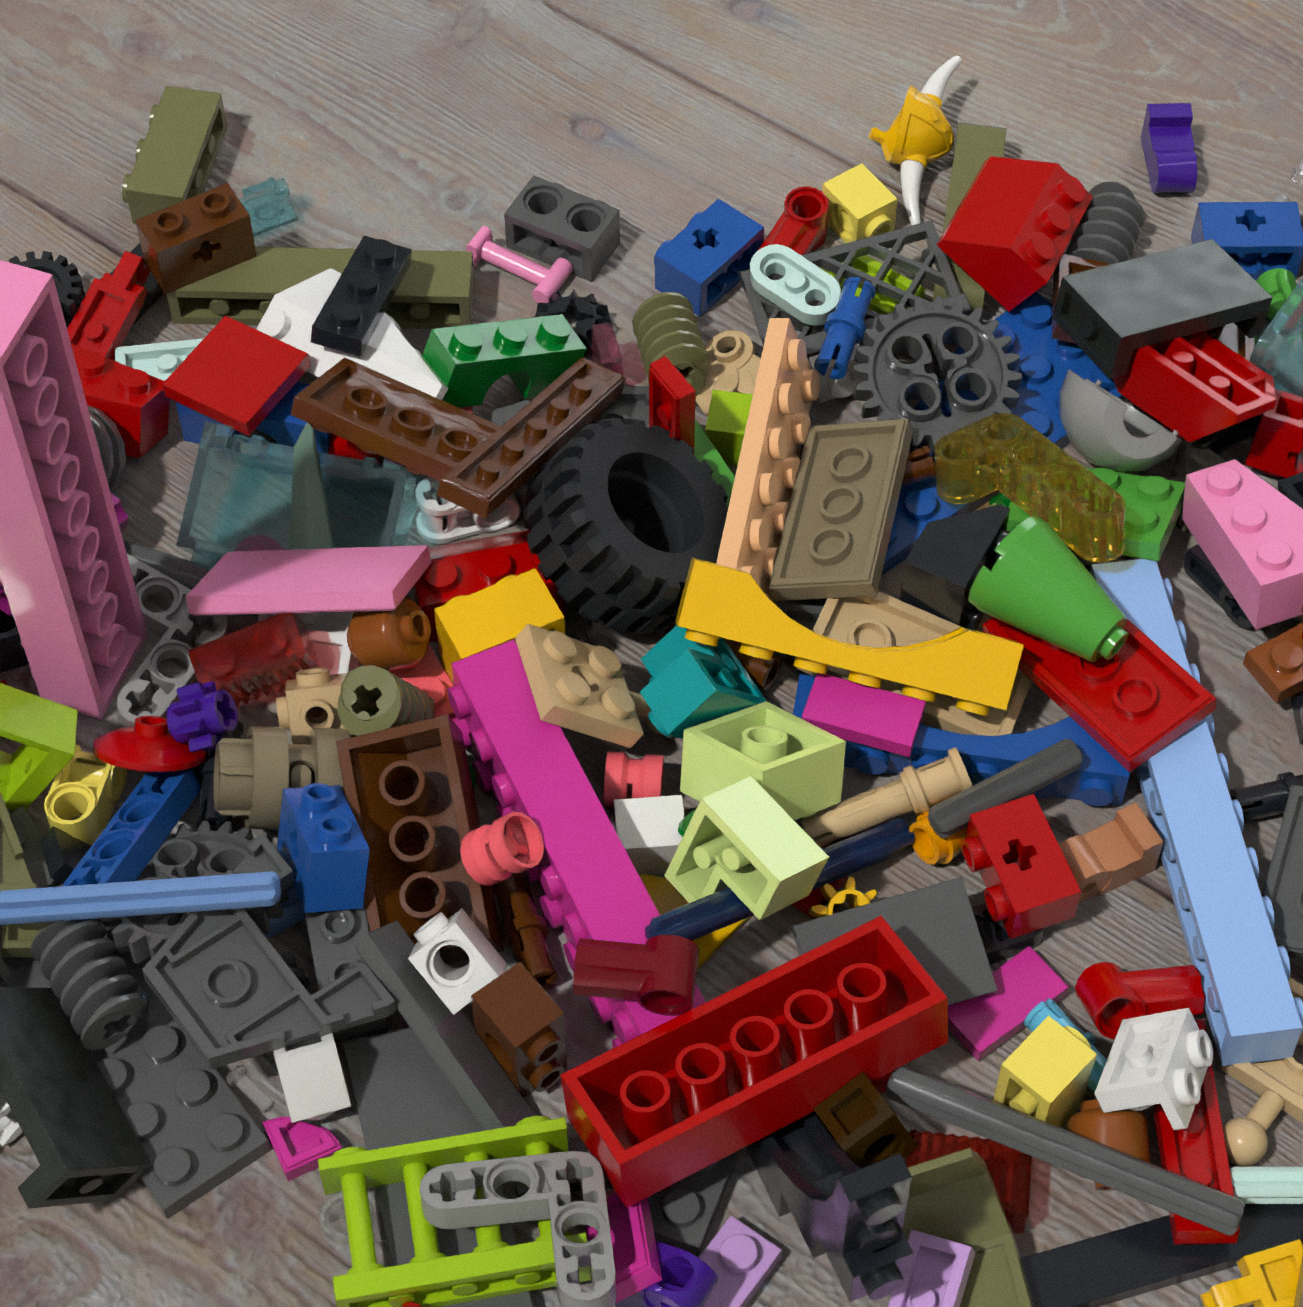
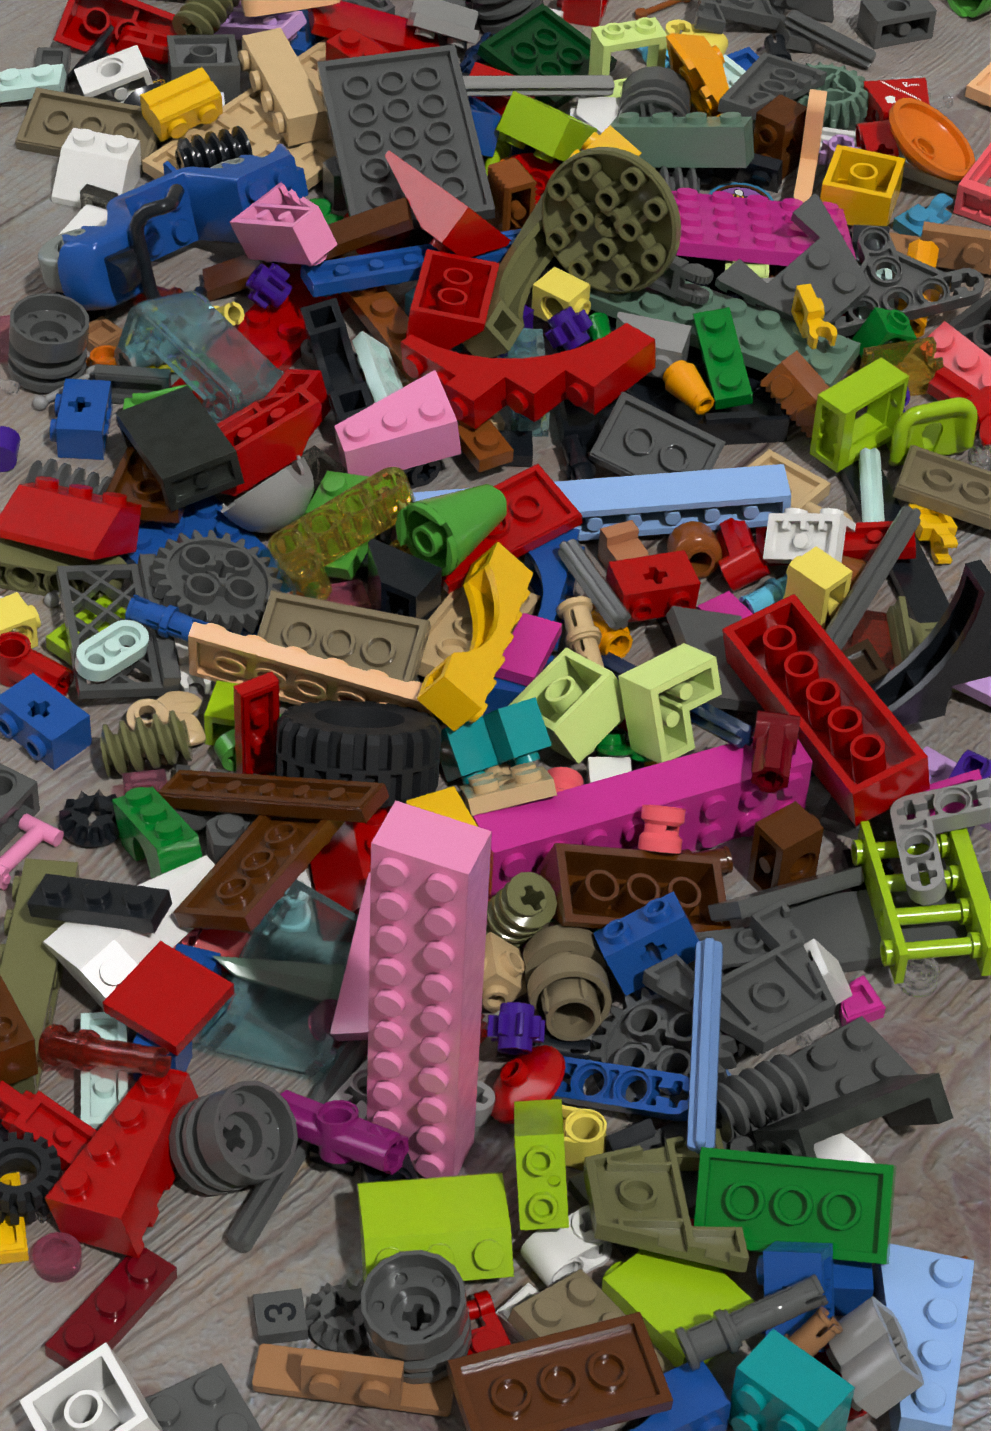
camera: 90 degrees left, 10 degrees down
white brick [408,909,507,1015] -> none
none -> clear red pin [38,1024,172,1078]
none -> dark orange head [666,521,722,579]

